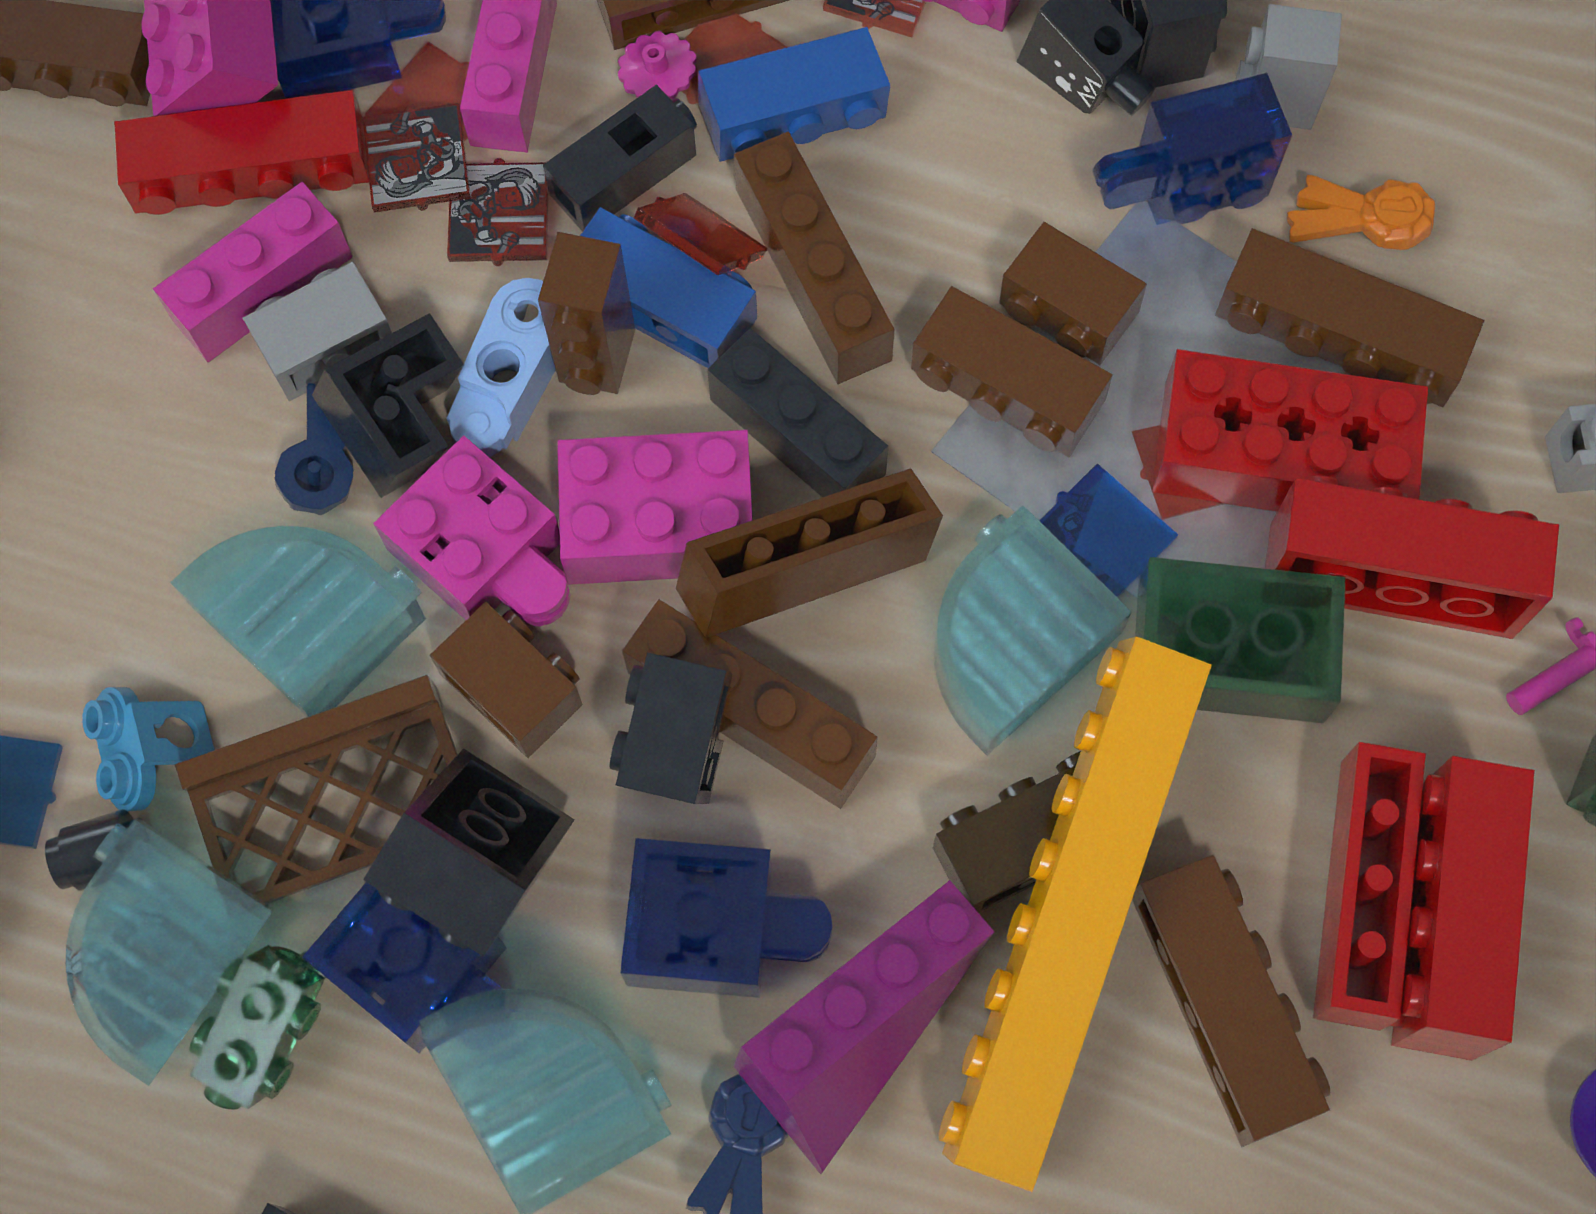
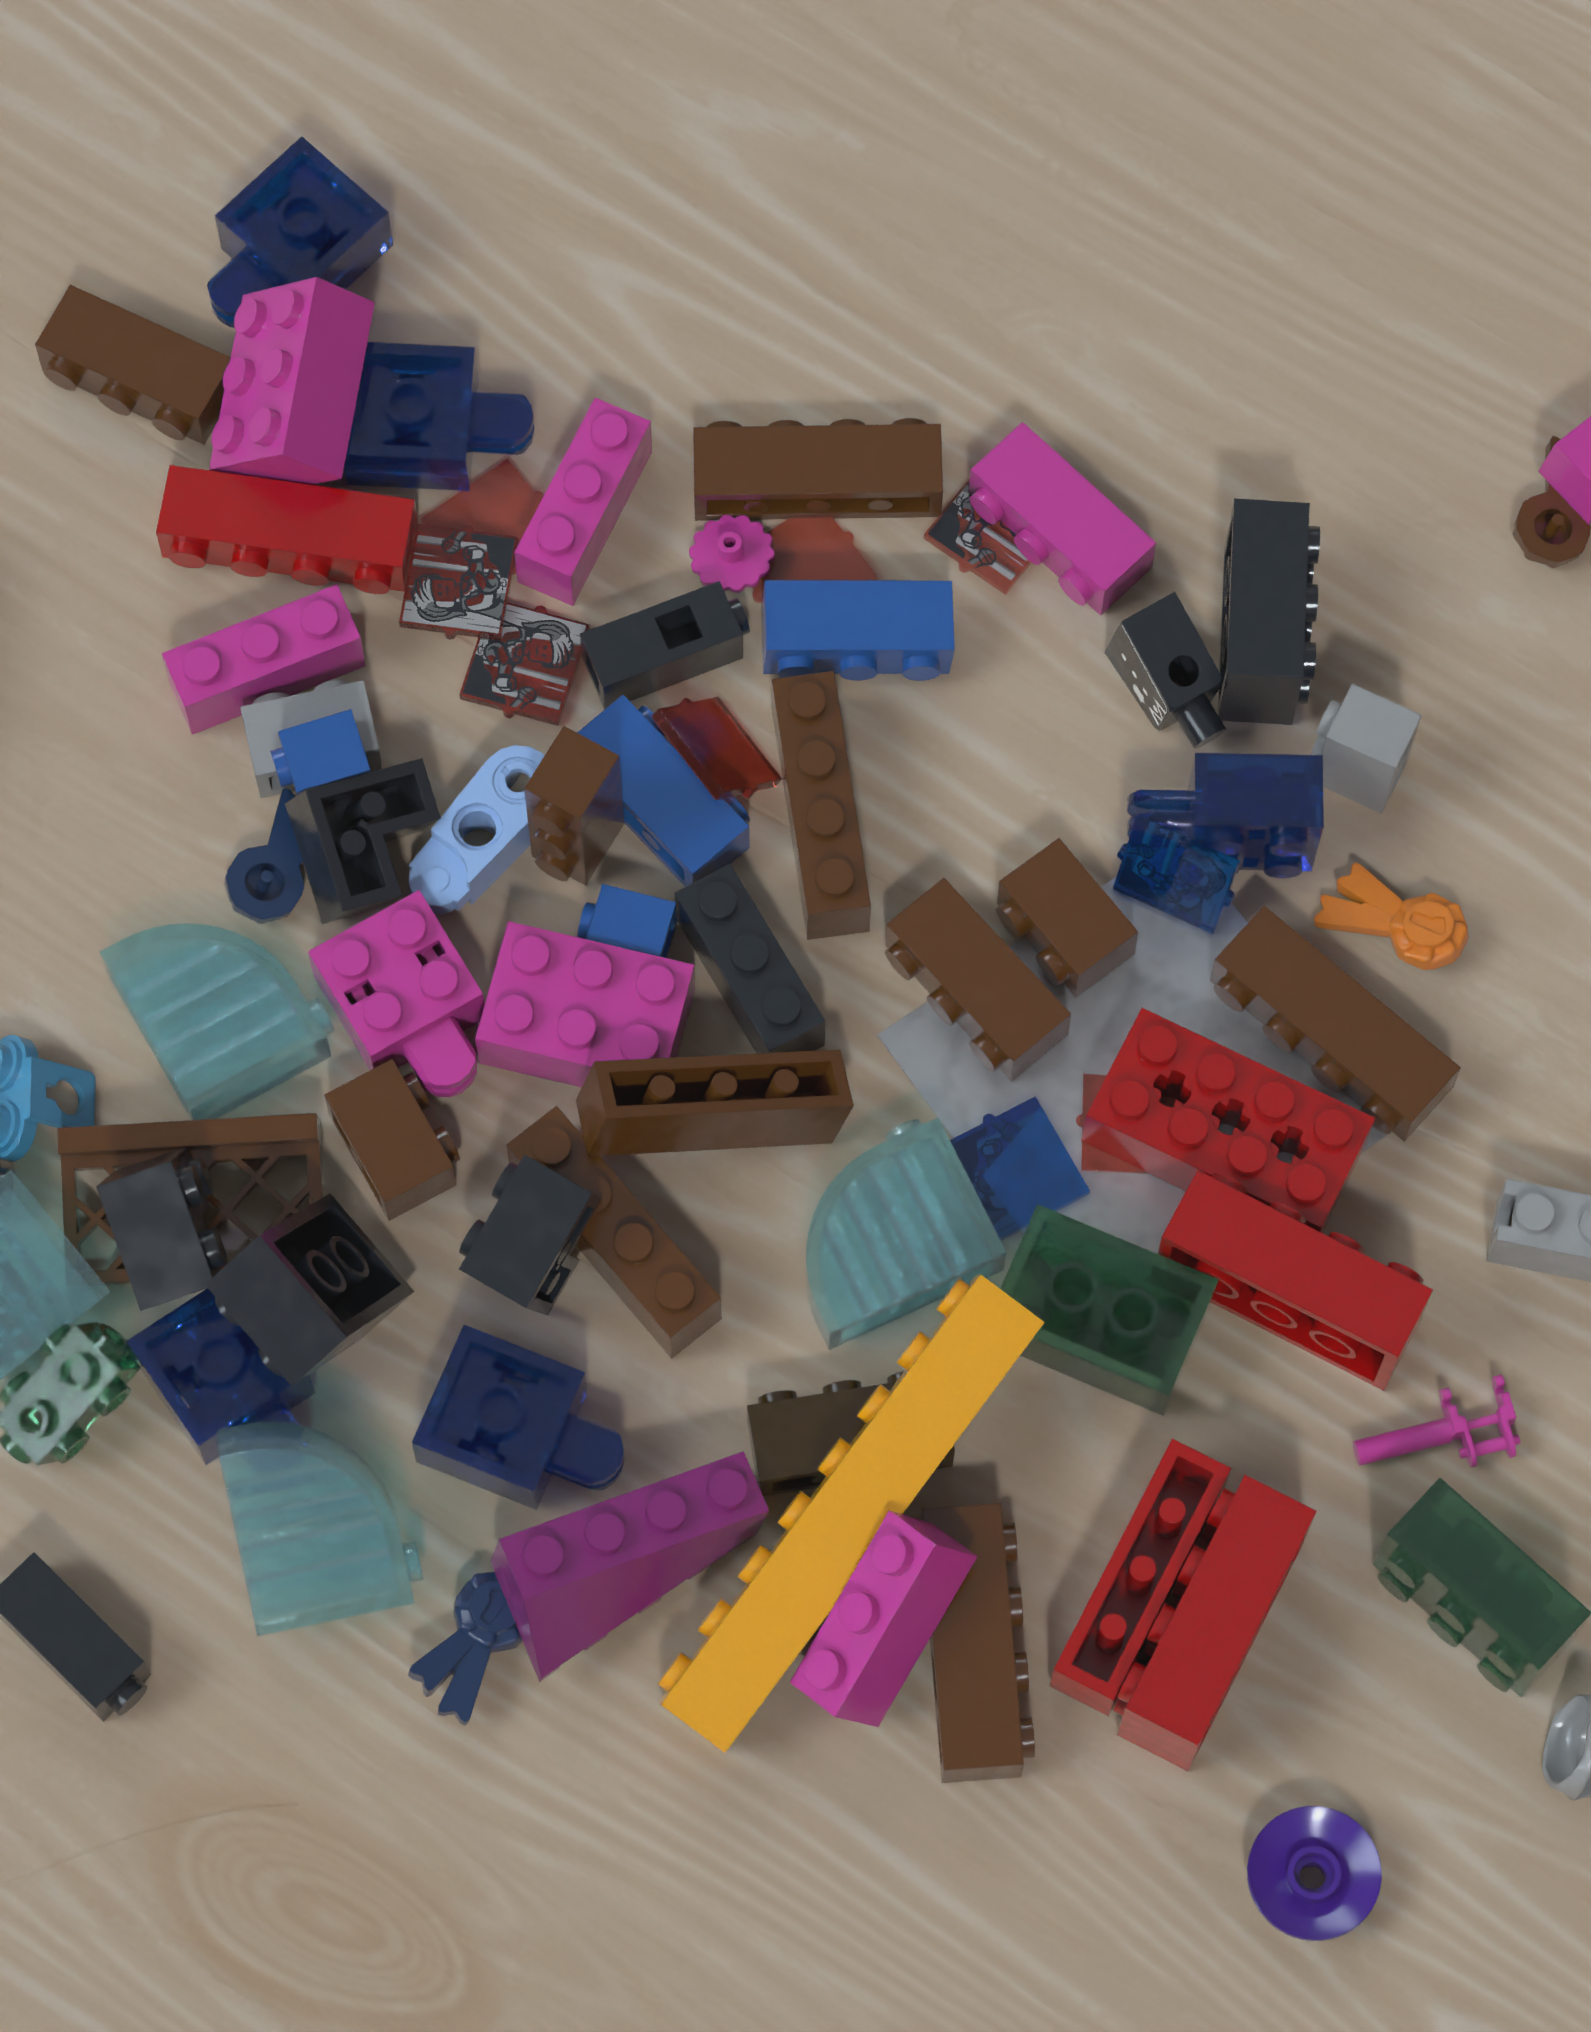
camera: 15 degrees right, 0 degrees up
none -> black brick [96,1146,228,1311]
none -> blue brick [270,709,370,795]
none -> blue brick [577,884,677,958]
none -> dark pink brick [790,1510,978,1727]
none -> clear blue piece [1113,815,1240,934]

